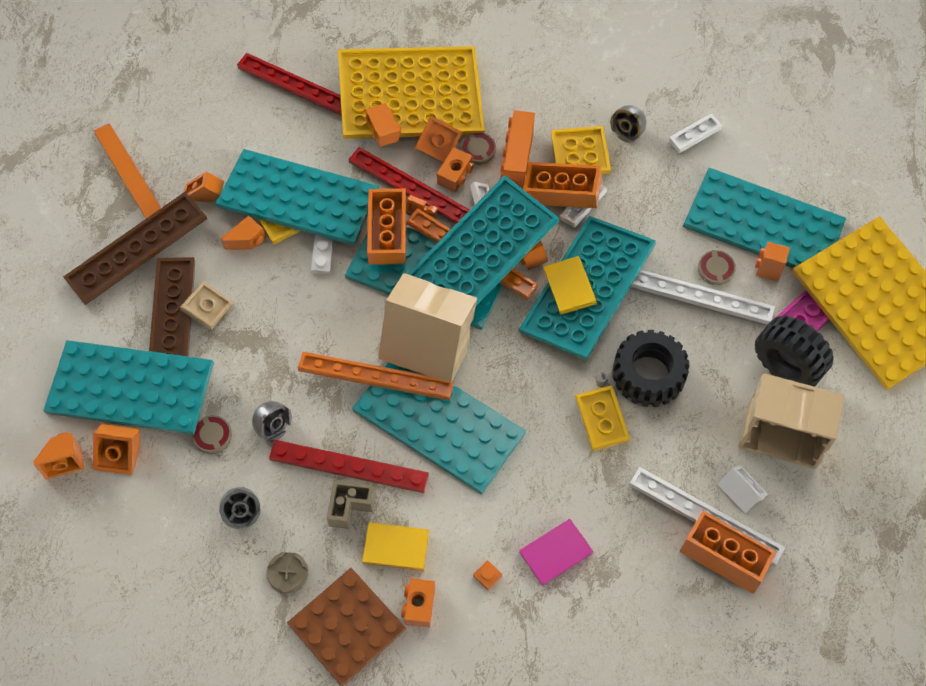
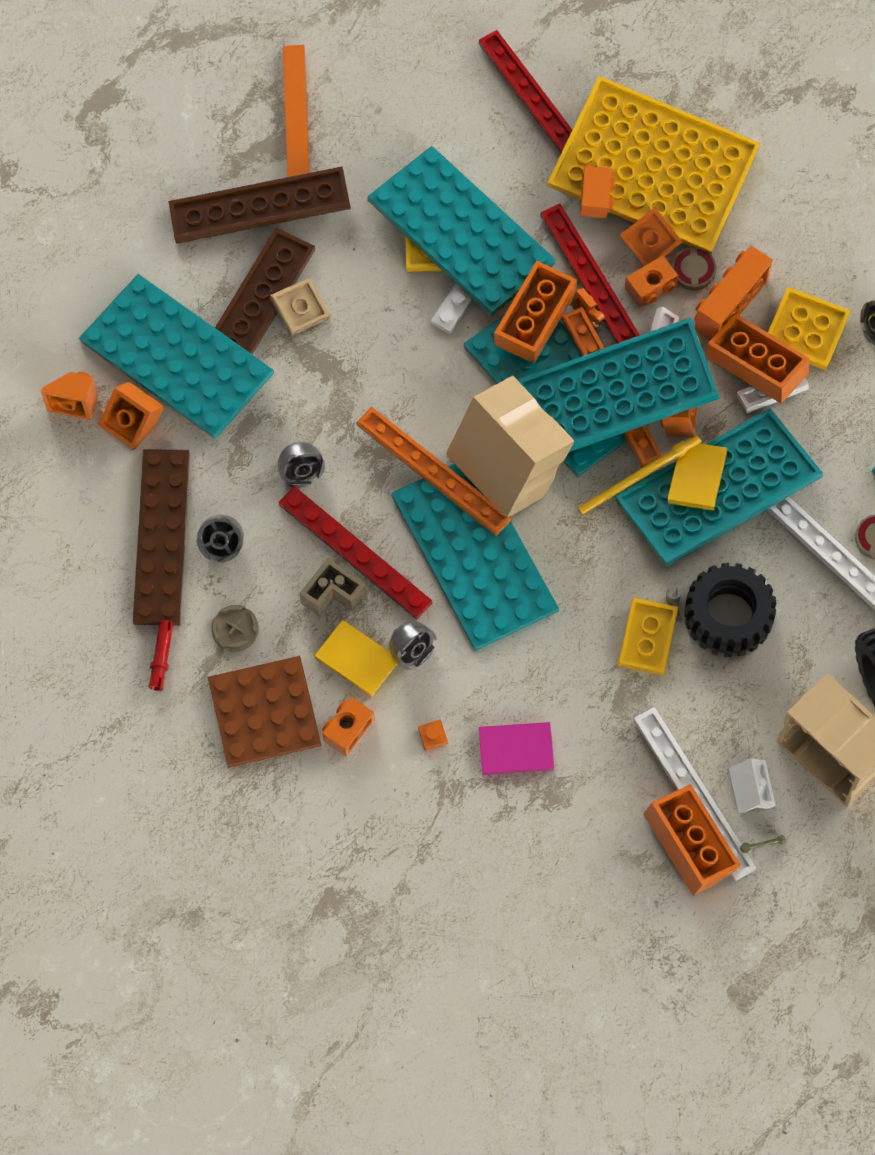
camera: 30 degrees right, 5 degrees up
orange slope [184,171,224,202] -> none
dark tan tile [192,415,232,454] -> none
orange slope [221,216,266,250] -> none
none -> reddish brown plate [133,449,190,626]
none -> red pin [148,620,174,691]
none -> flat silver cylinder [389,621,437,670]
none -> yellow bar [578,434,701,515]
none -> olive hinge [740,835,786,853]

